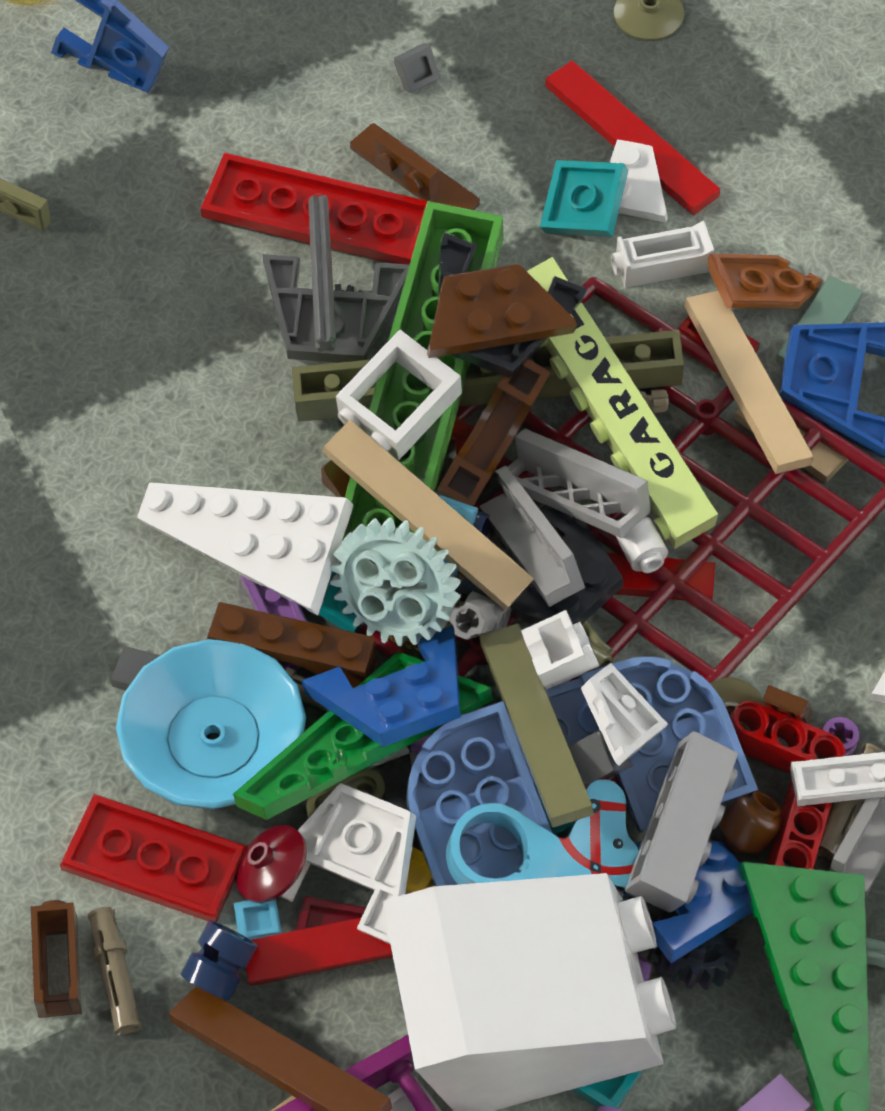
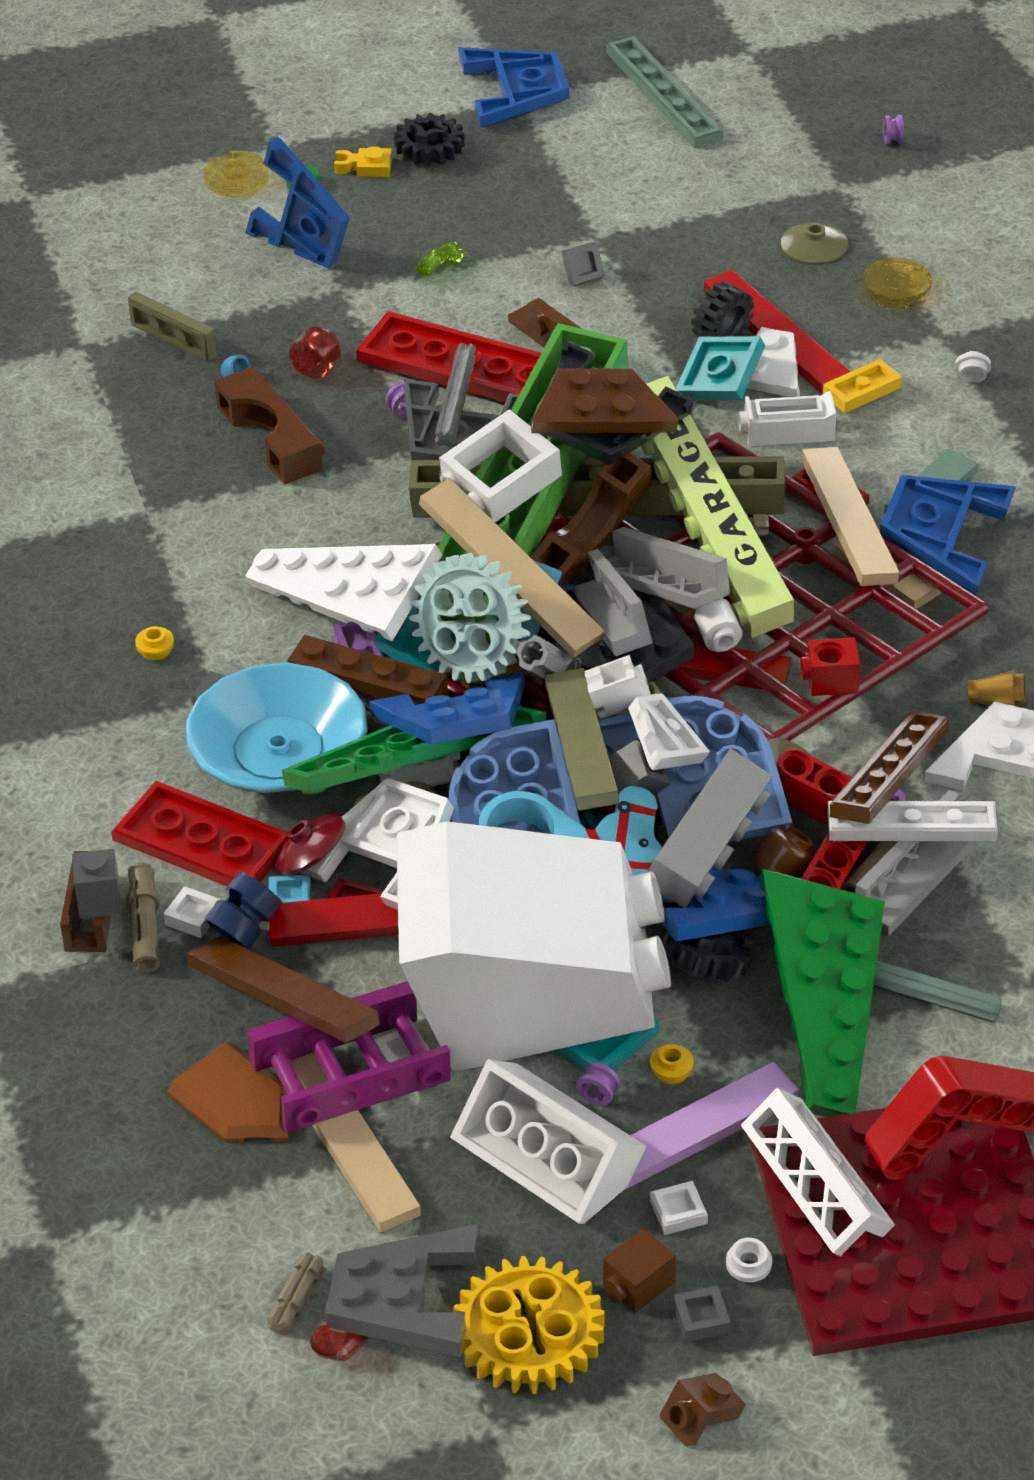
camera: 10 degrees right, 15 degrees down
dark orange tile [708,254,823,309] -> none
reddish brown tile [763,685,813,724] -> none
none -> dark grey brick [72,849,122,919]
none -> yellow plate [135,626,174,661]
none -> white plate [163,886,221,938]
none -> reddish brown arch [214,367,325,485]
none -> dark azure hinge [221,355,252,377]
none -> clear red head [289,326,341,378]
none -> medium lavender bush [385,382,407,419]
none -> clear neon green arm [416,241,466,277]
none -> yellow plate [650,1044,694,1084]
none -> black tyre [691,281,754,338]
none -> red brick [800,638,860,696]
none -> yellow plate [823,359,902,414]
none -> reddish brown tile [830,711,949,824]
none -> clear yellow tile [863,257,931,308]
none -> white plate [955,351,991,383]

